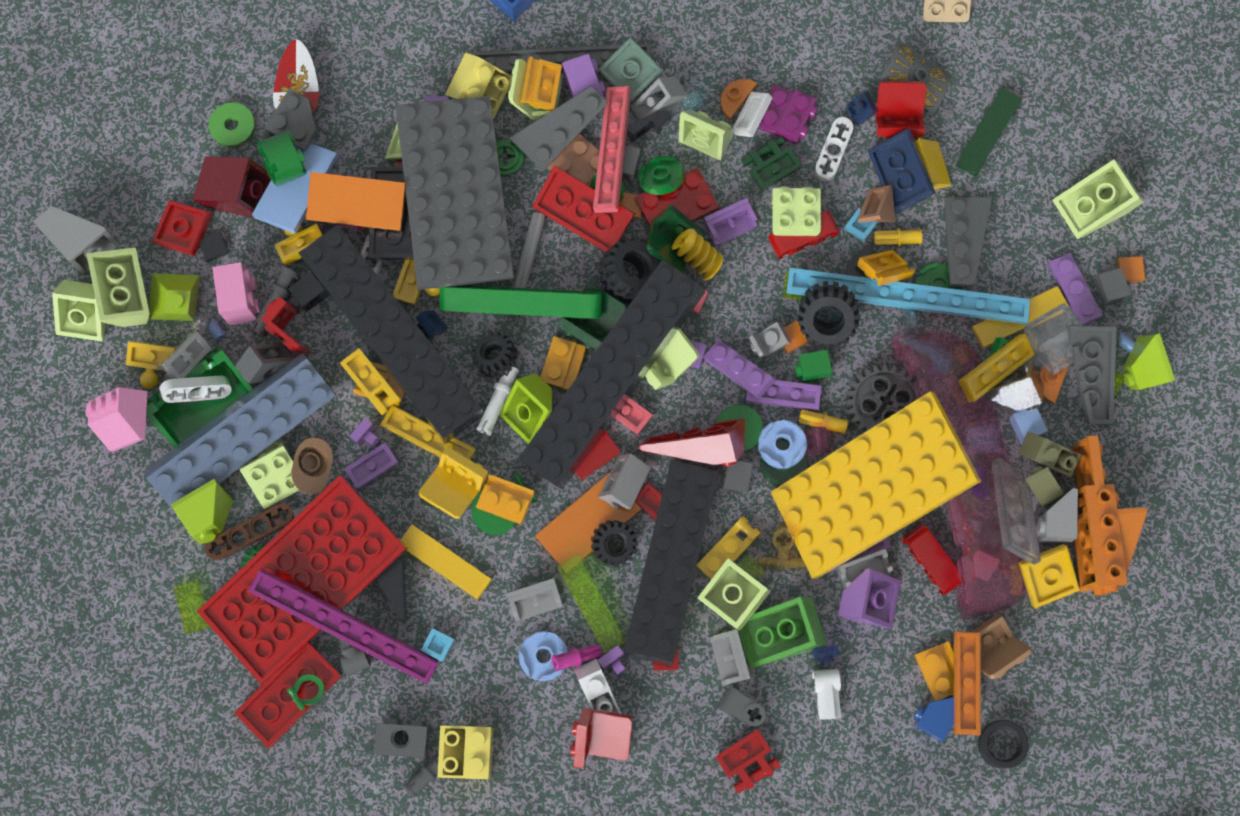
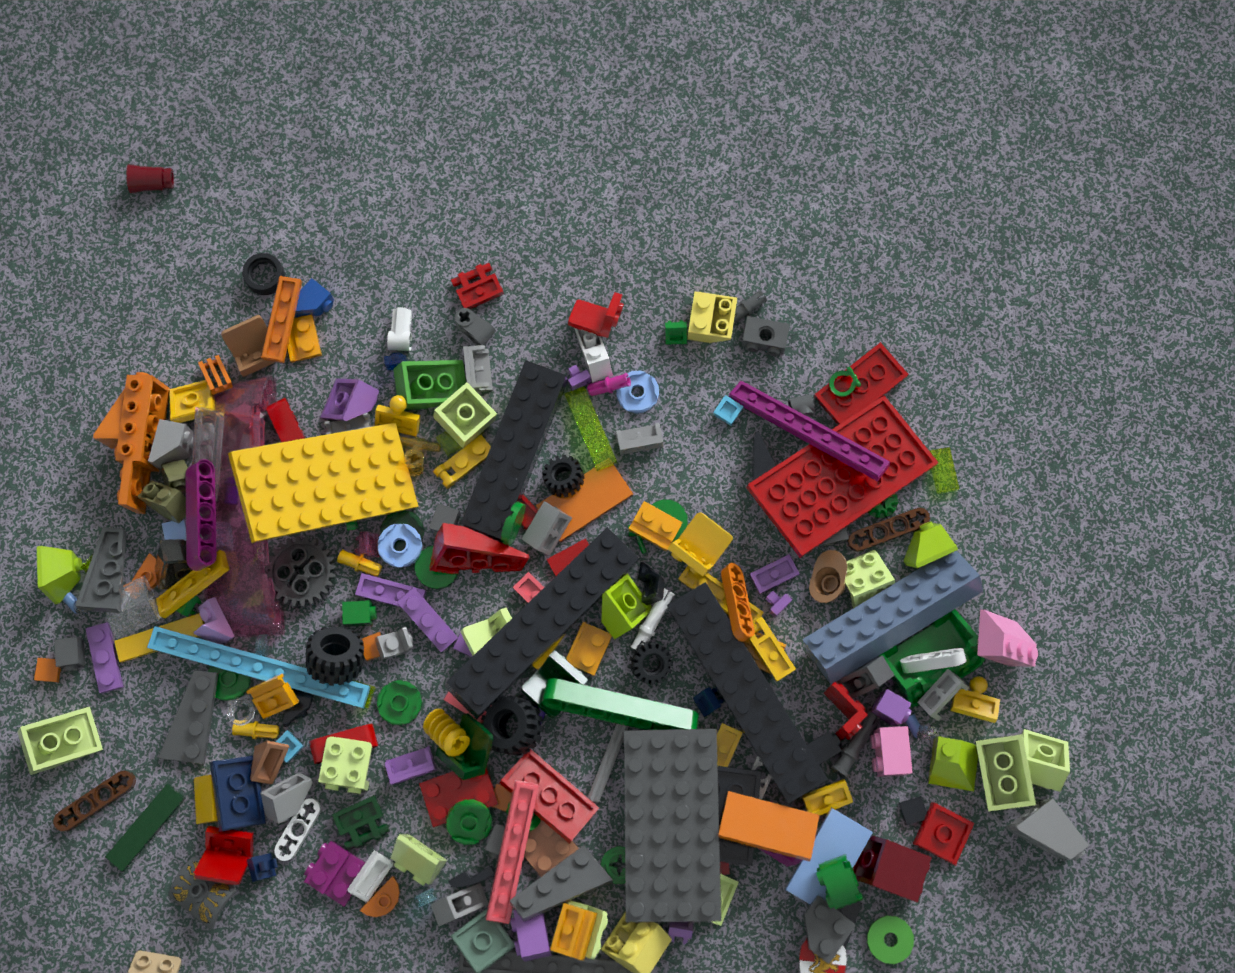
camera: 175 degrees left, 0 degrees up
yellow tile [401,524,492,600] -> none
none -> reddish brown beam [53,771,136,831]
none -> magenta beam [186,459,217,571]
none -> lavender slope [194,597,235,645]
none -> orange tile [198,355,233,395]
none -> clear piece [227,694,255,726]
none -> light grey slope [260,773,312,824]
none -> yellow plate [375,395,420,437]
none -> green tile [377,680,422,726]
none -> green tile [501,502,526,546]
none -> black slope [638,562,664,606]
none -> green tile [665,320,687,345]
none -> orange beam [721,563,755,642]
none -> medium lavender brick [870,689,912,727]

